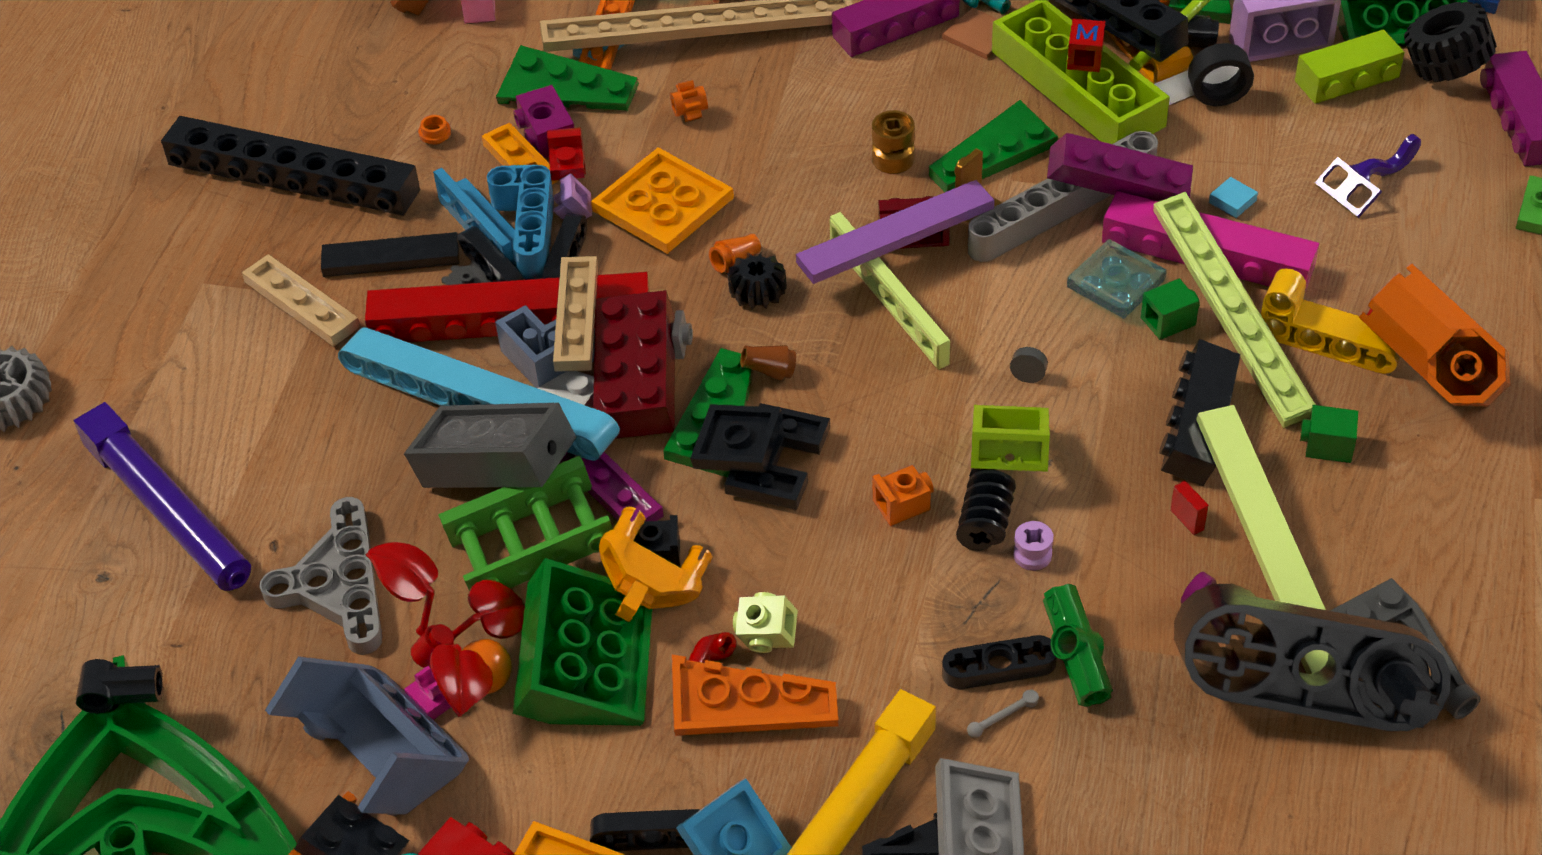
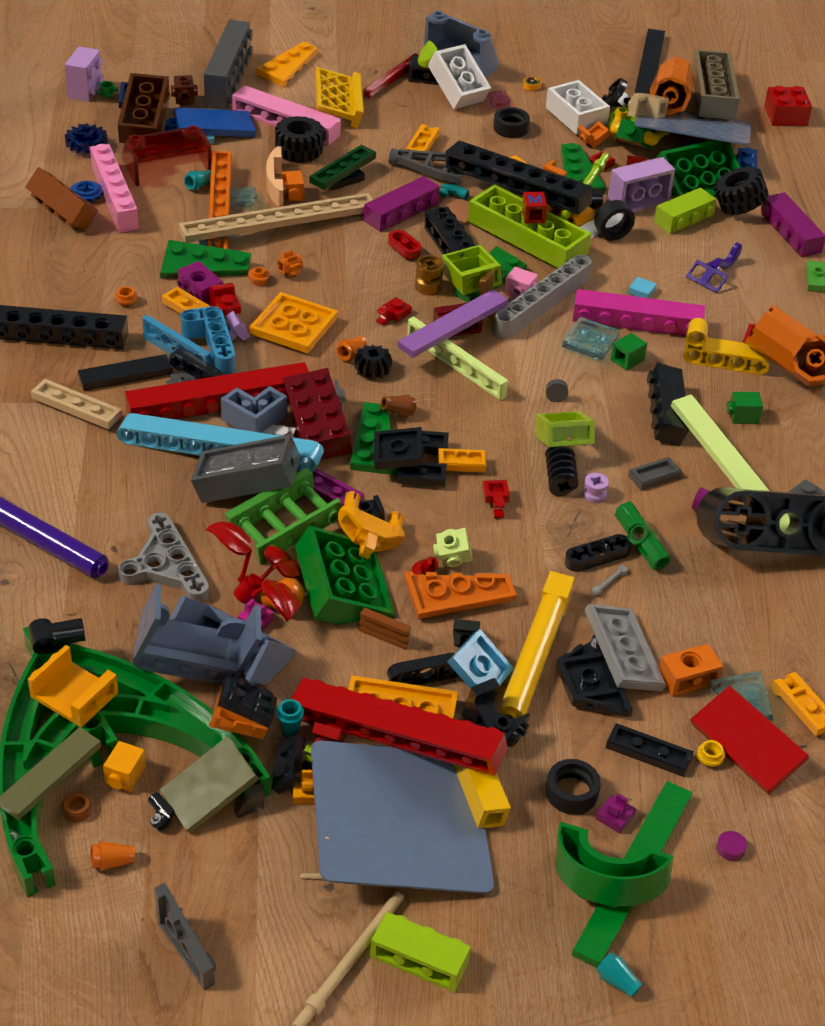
camera: 20 degrees left, 5 degrees down
black beam [542,213,587,279] -> none
tan plate [553,256,598,372] -> none
orange brick [872,465,934,526] -> none
magenta brick [1047,133,1193,202] -> none
yellowish green tile [1153,192,1316,428] -> none
red tile [1170,481,1209,535] -> none
none -> light orange panel [28,645,118,728]
none -> sand blue windscreen [133,584,262,685]
none -> orange plate [248,267,270,286]
none -> dark orange tile [359,608,411,650]
none -> red plate [376,297,412,325]
none -> red plate [388,230,422,260]
none -> black brick [424,206,475,272]
none -> light orange plate [438,448,487,473]
none -> lime window [442,245,502,295]
none -> pearl dark grey tile [453,618,480,646]
none -> red plate [482,480,510,518]
none -> bright pink brick [504,267,538,298]
none -> dark grey tile [628,457,682,490]

